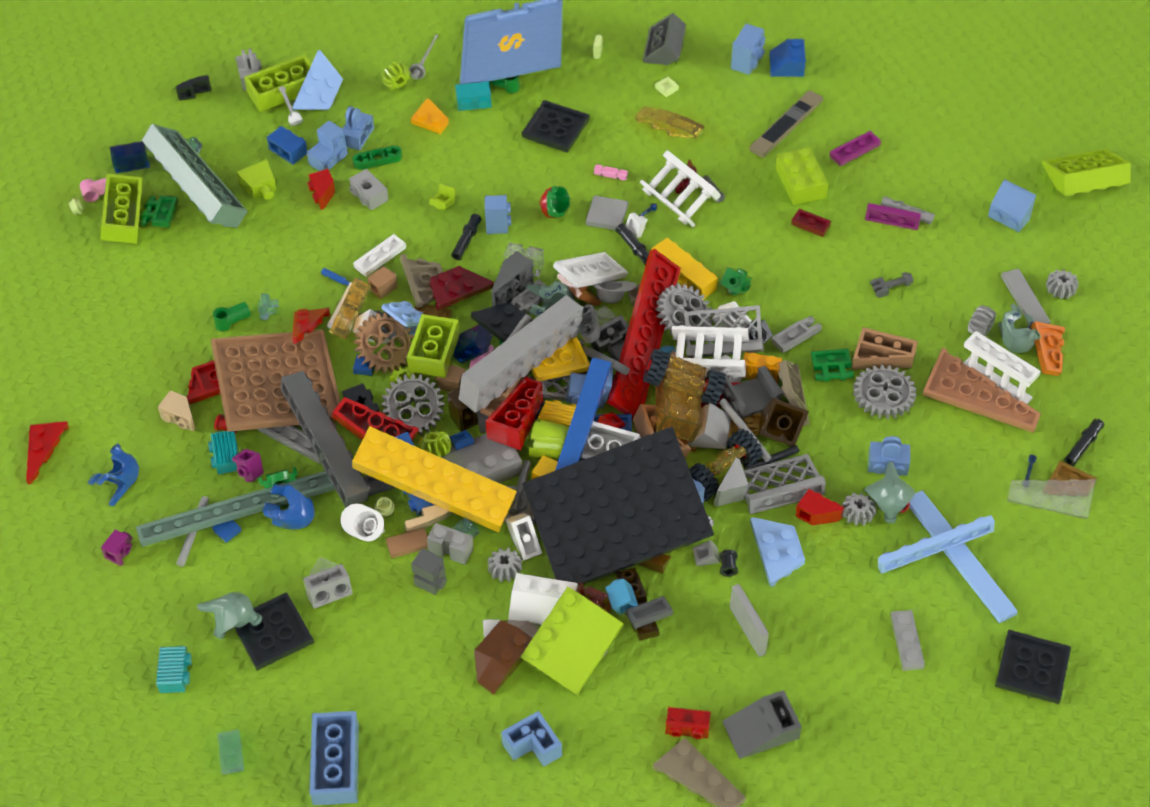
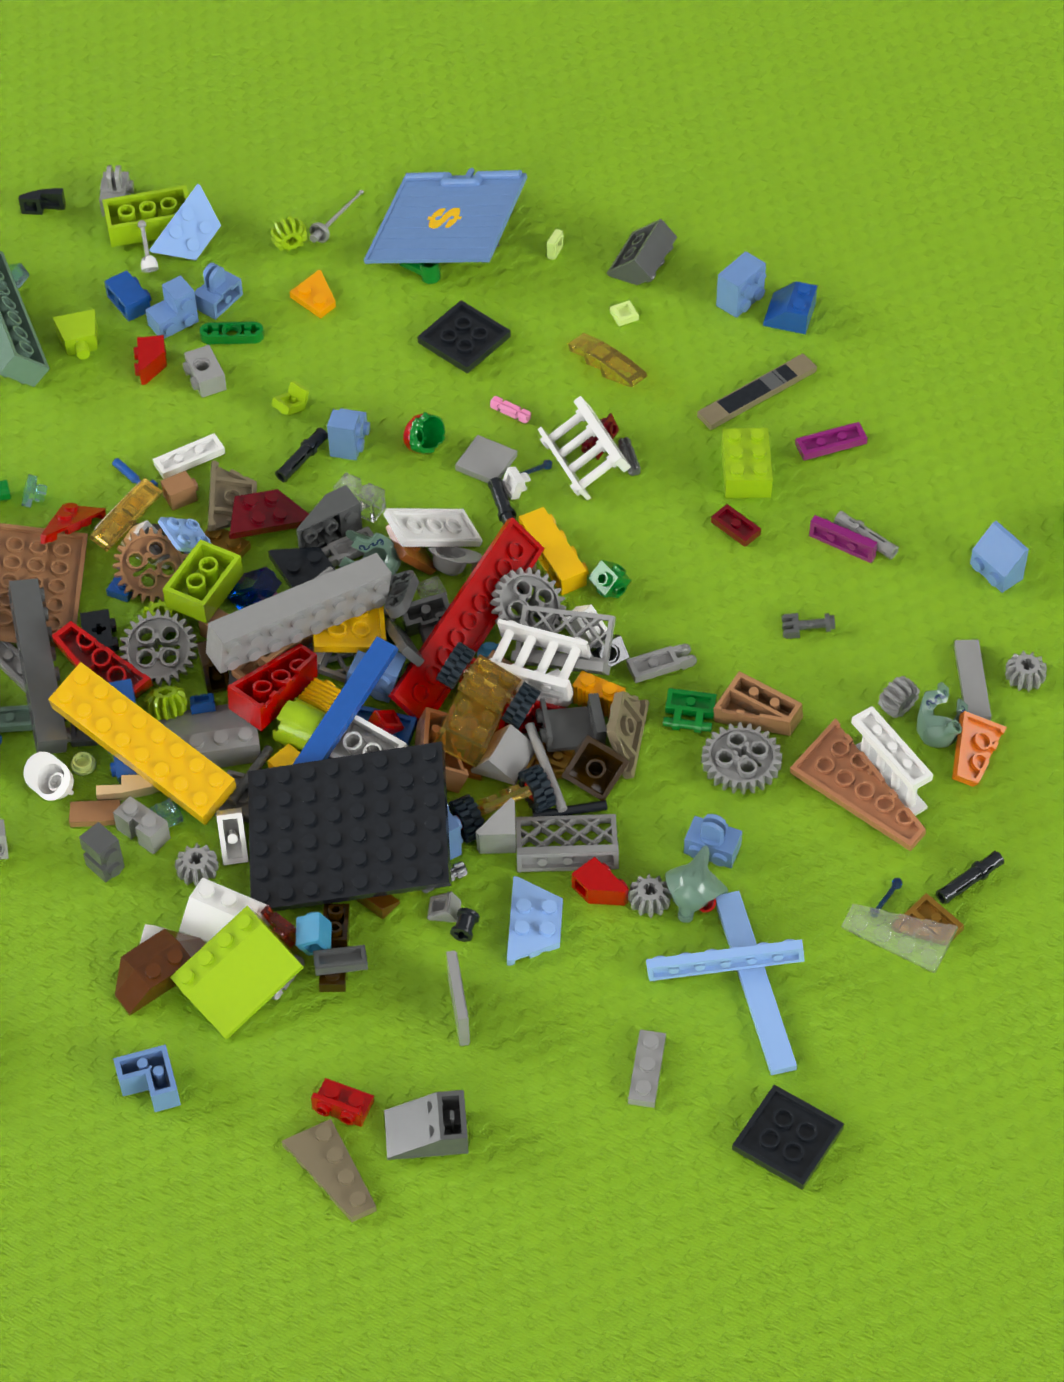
camera: 15 degrees right, 0 degrees up
teal brick [455,81,492,111] -> none

